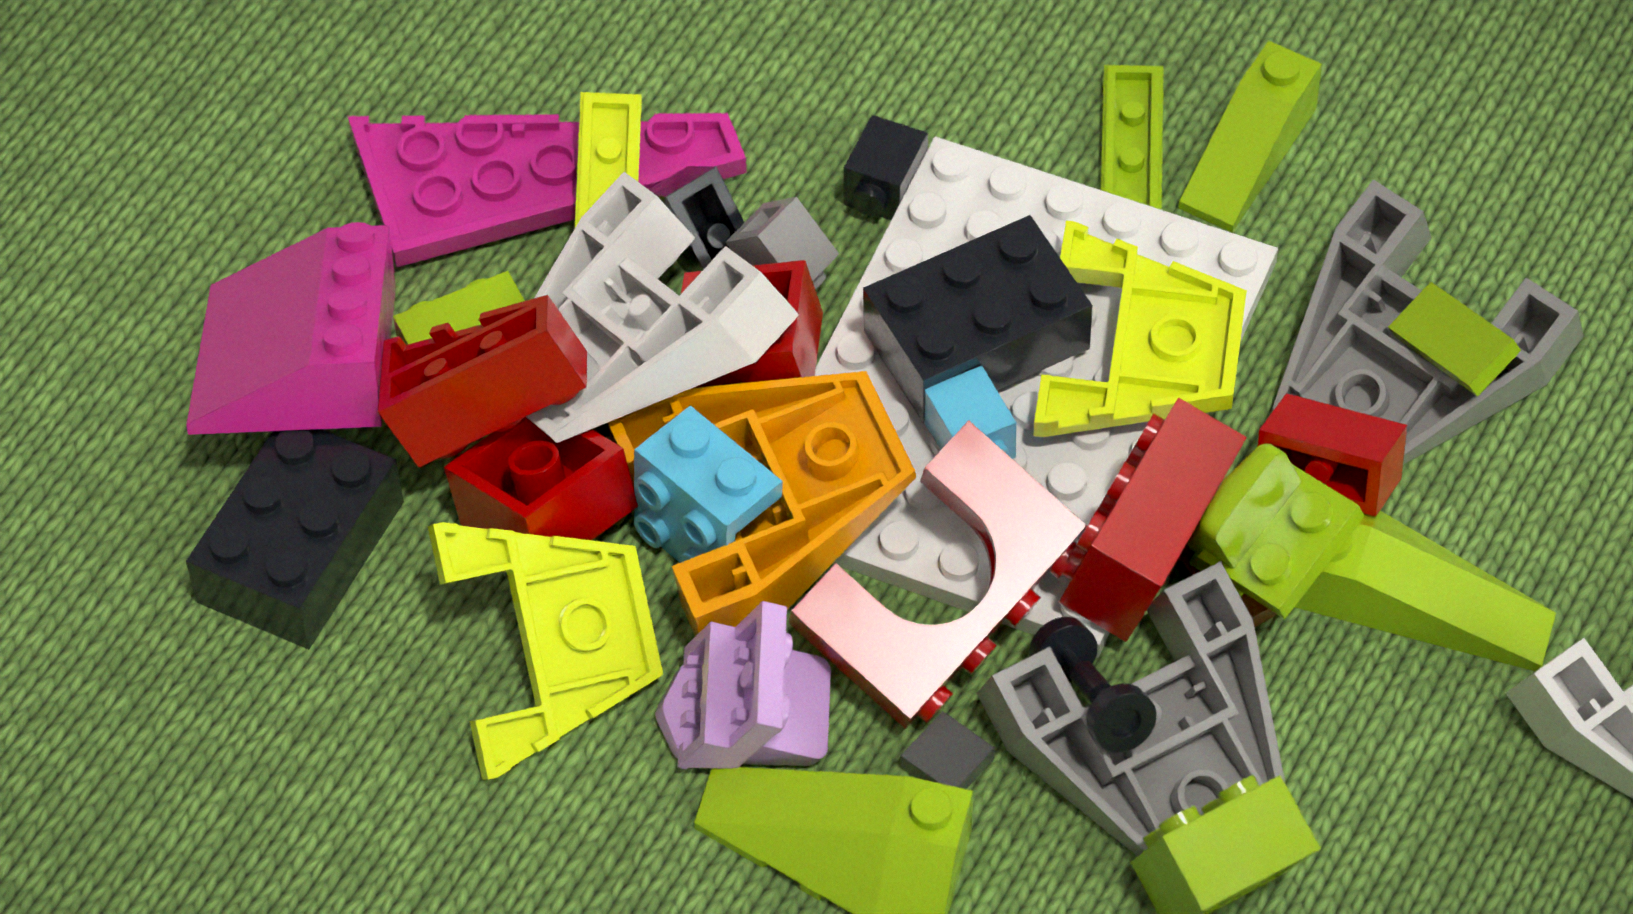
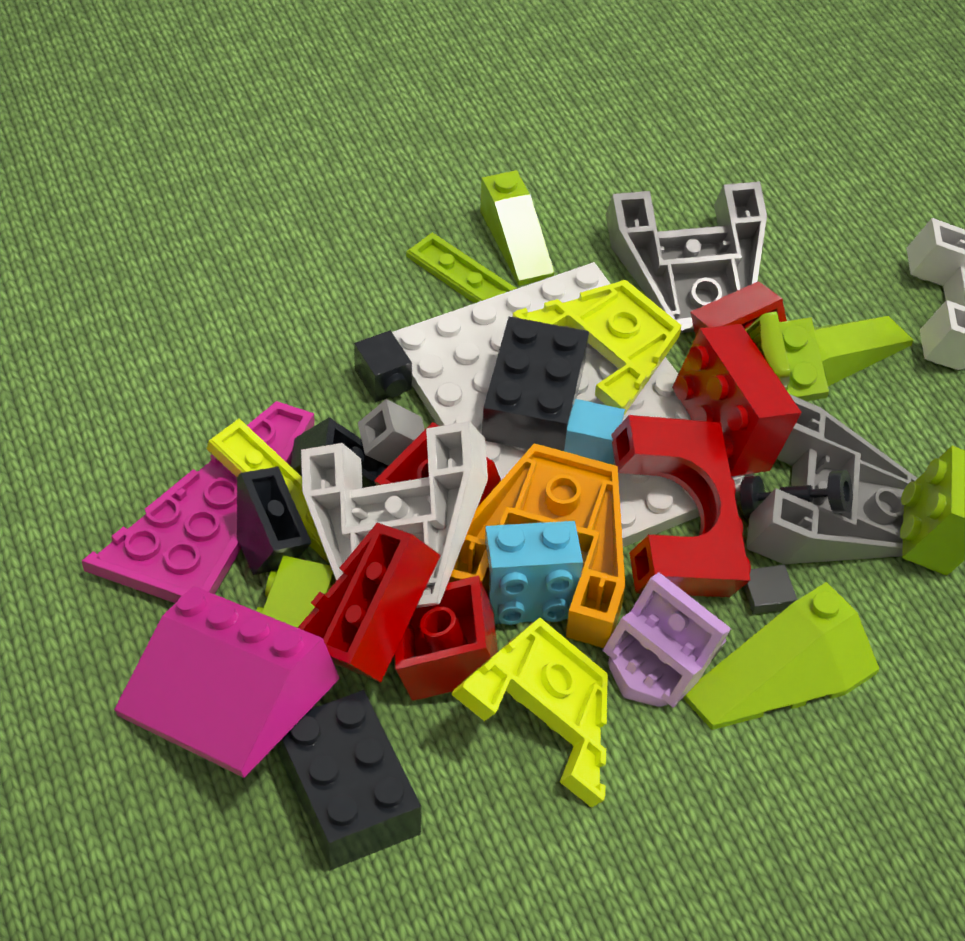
camera: 55 degrees left, 5 degrees down
lime tile [1388,282,1521,397] -> none
none -> slope [237,467,312,575]

